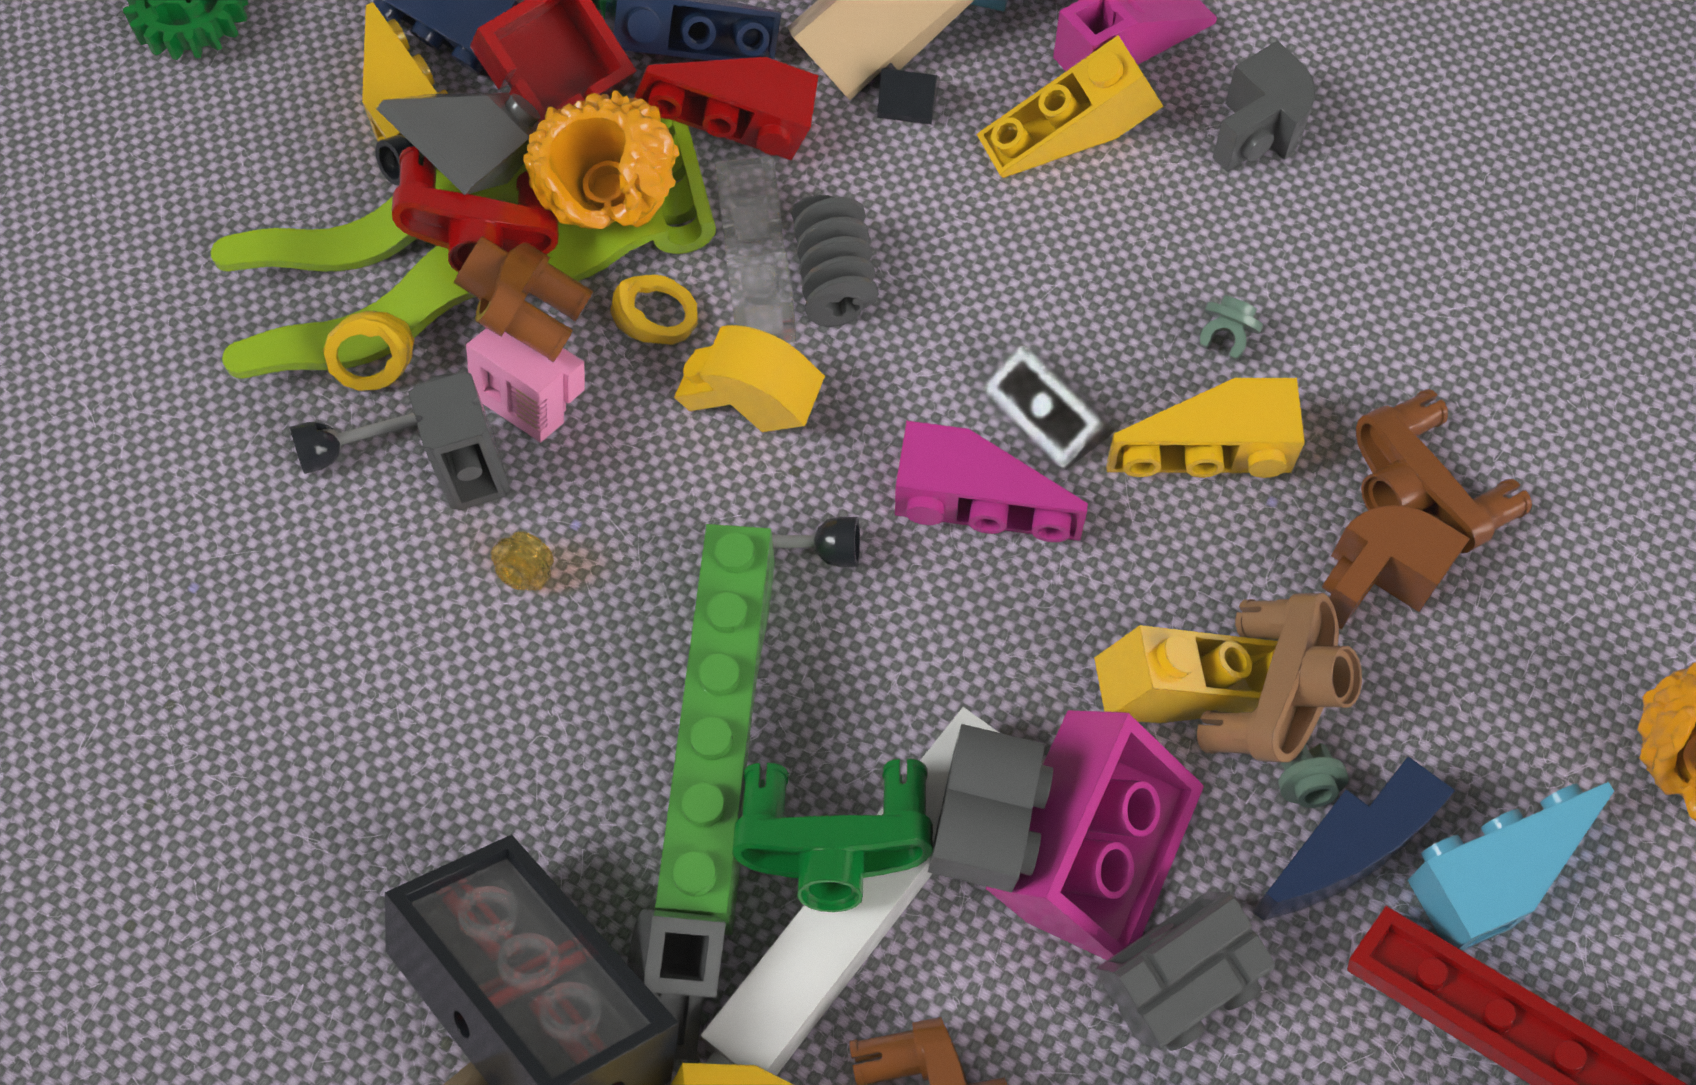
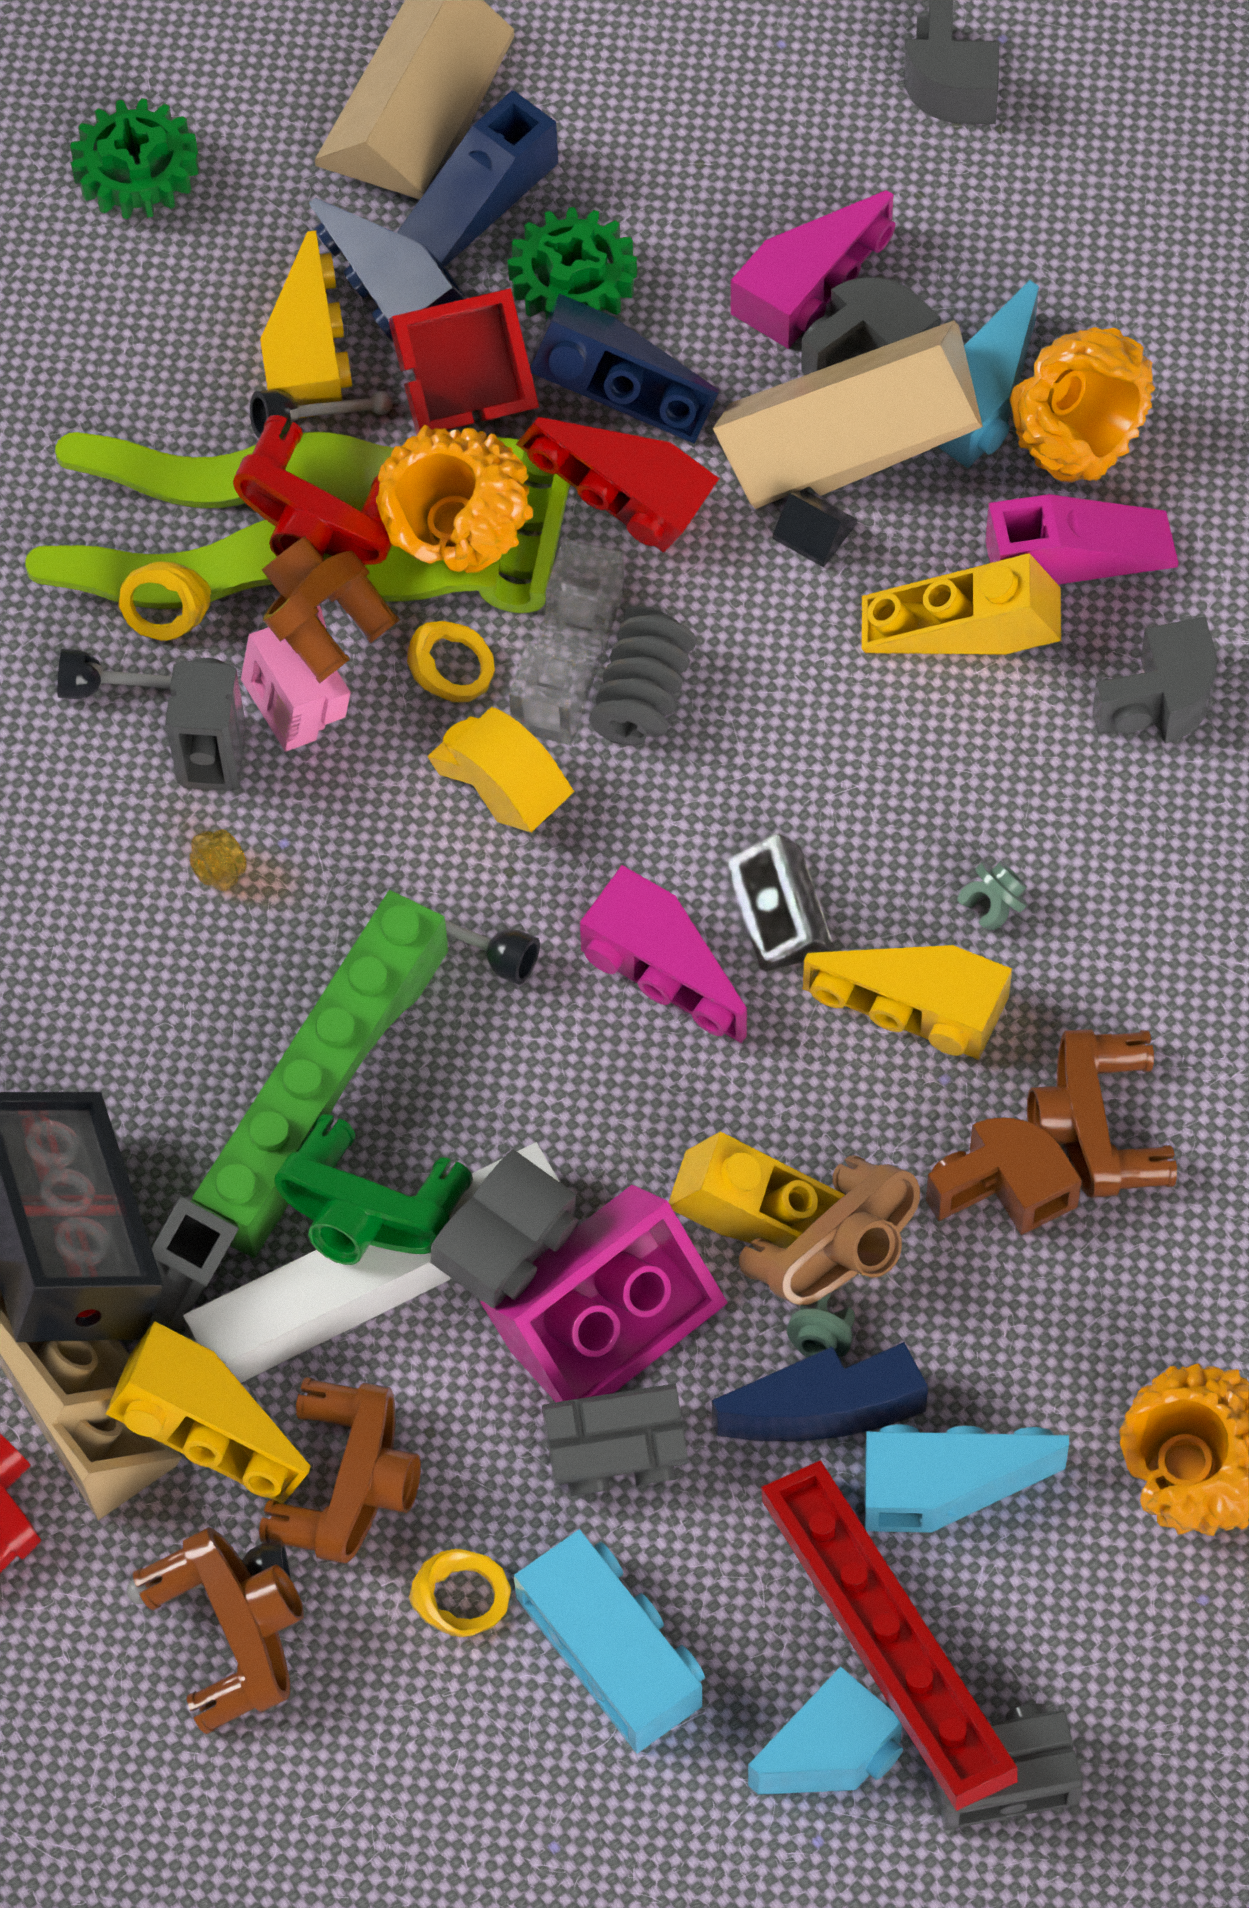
camera: 25 degrees right, 0 degrees up
dark grey slope [376,92,540,195] -> none

